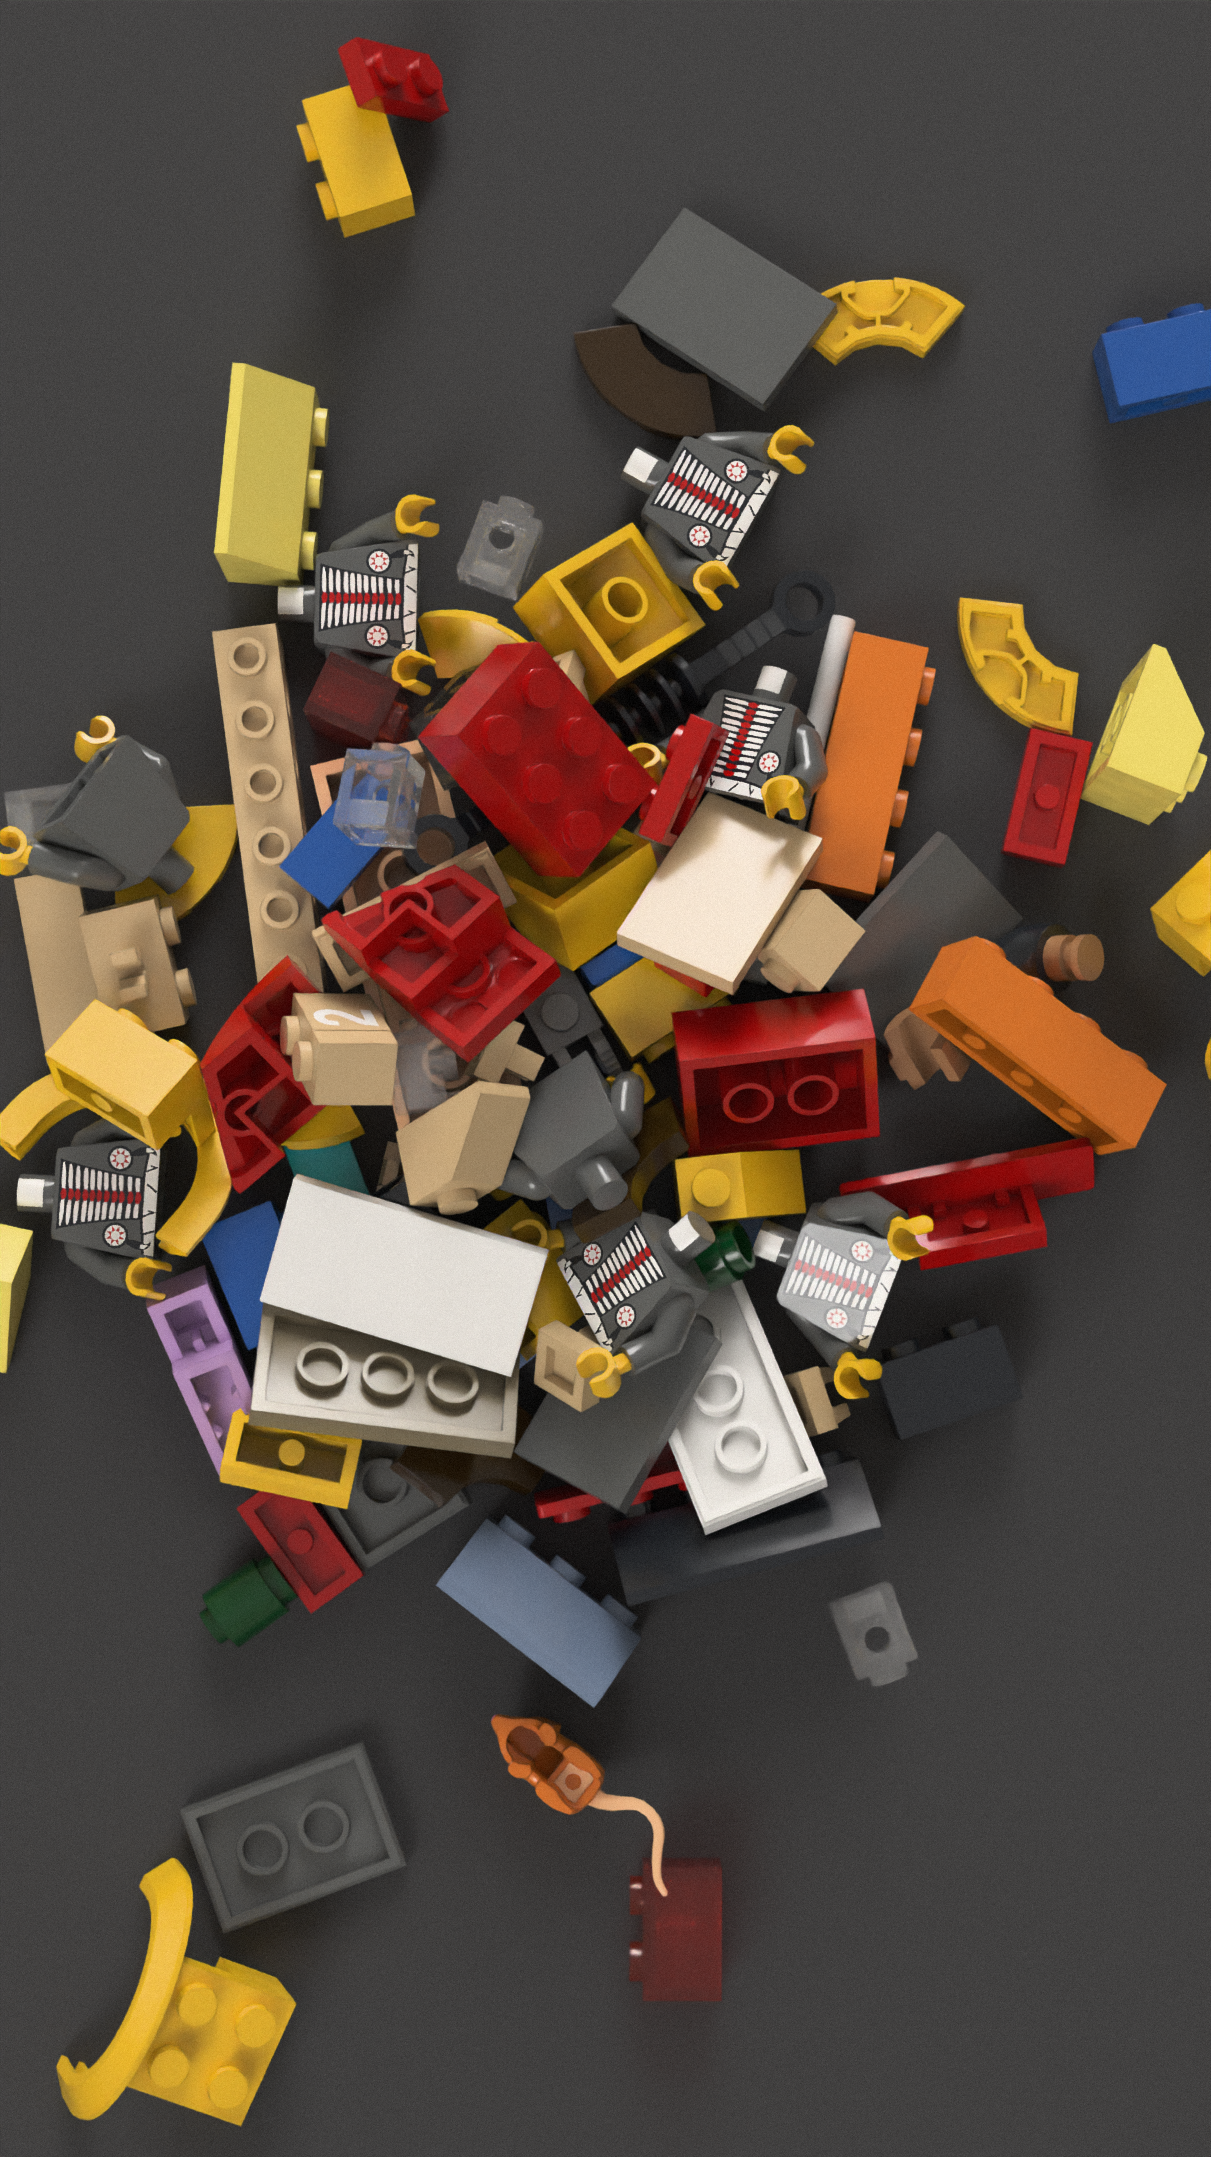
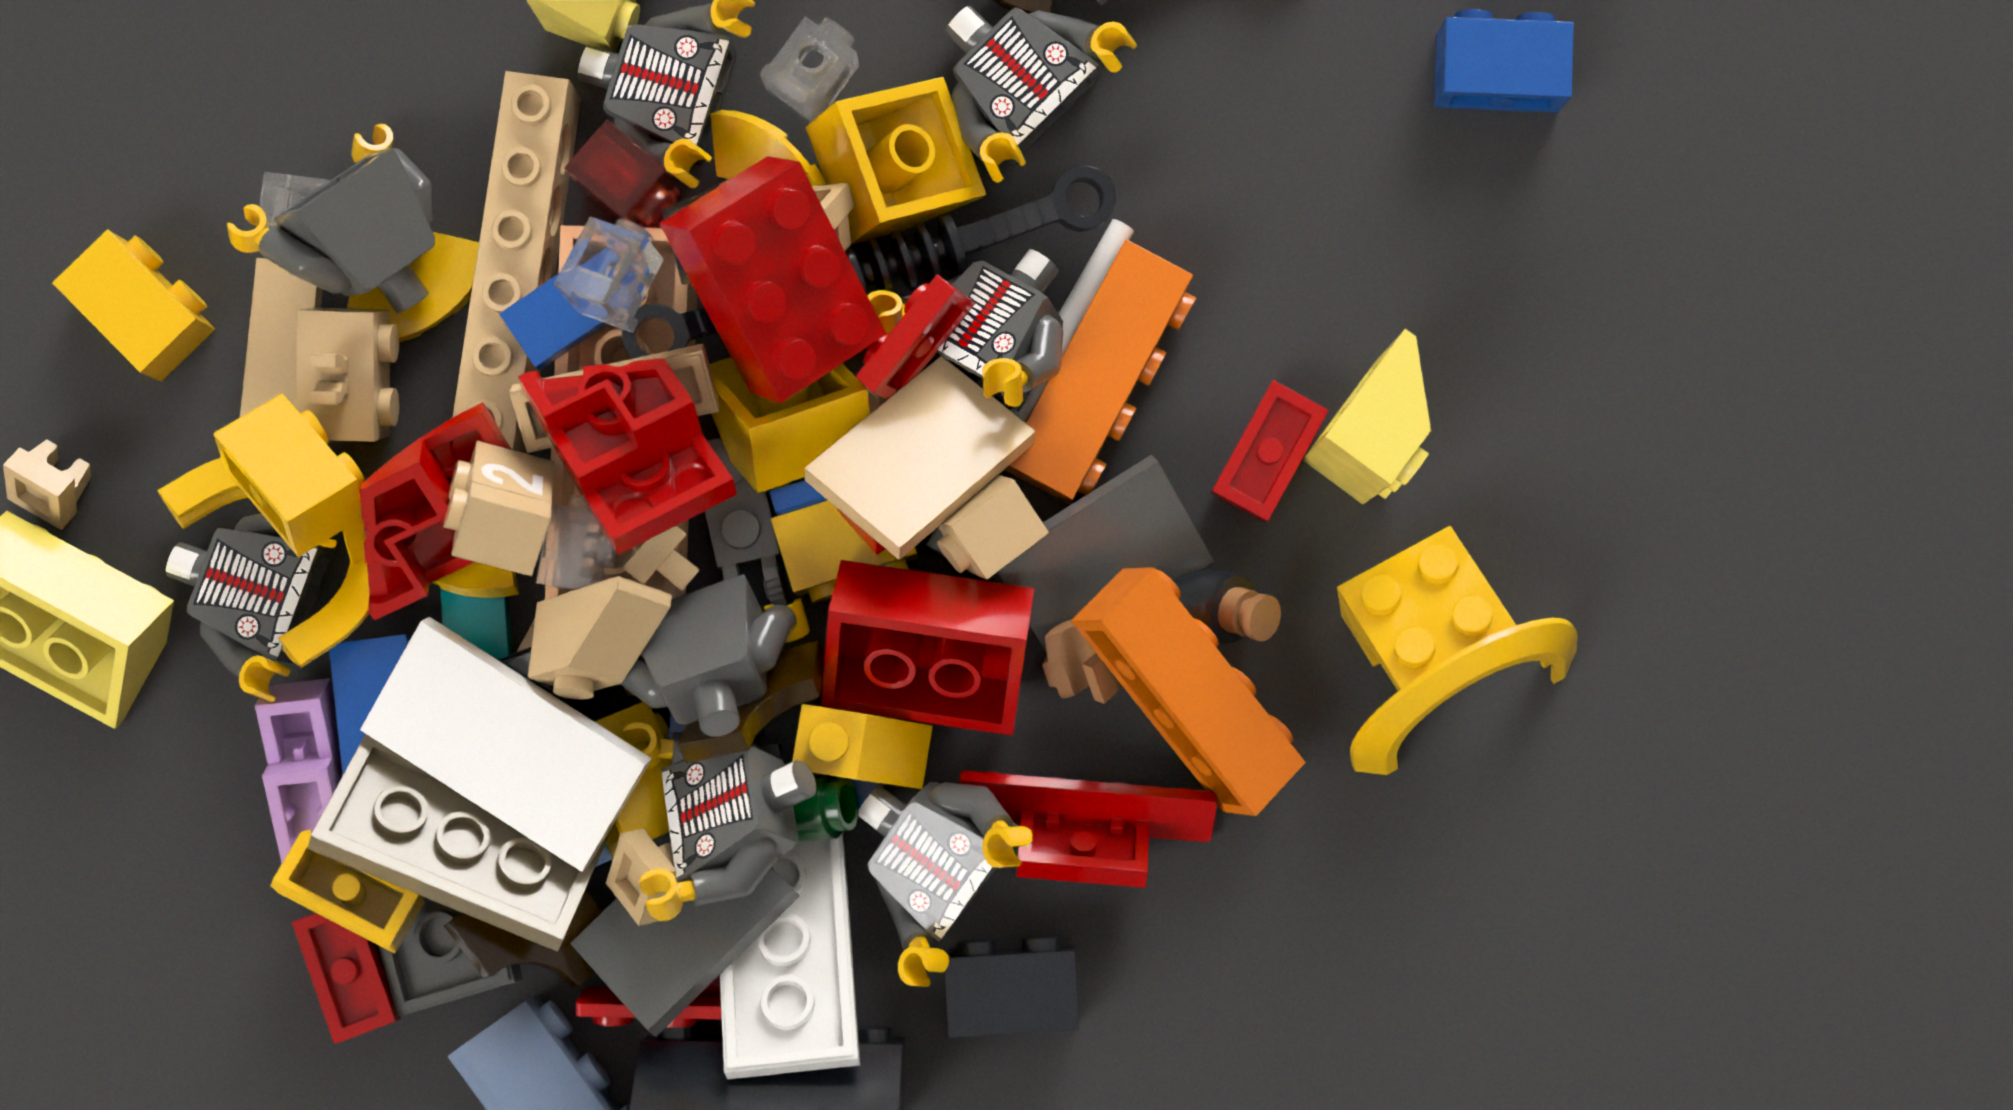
camera: 20 degrees right, 0 degrees up
dark green brick [199,1554,299,1647] -> none
tan tile [783,1366,851,1437] -> none
yellow tile [957,597,1079,737] -> none

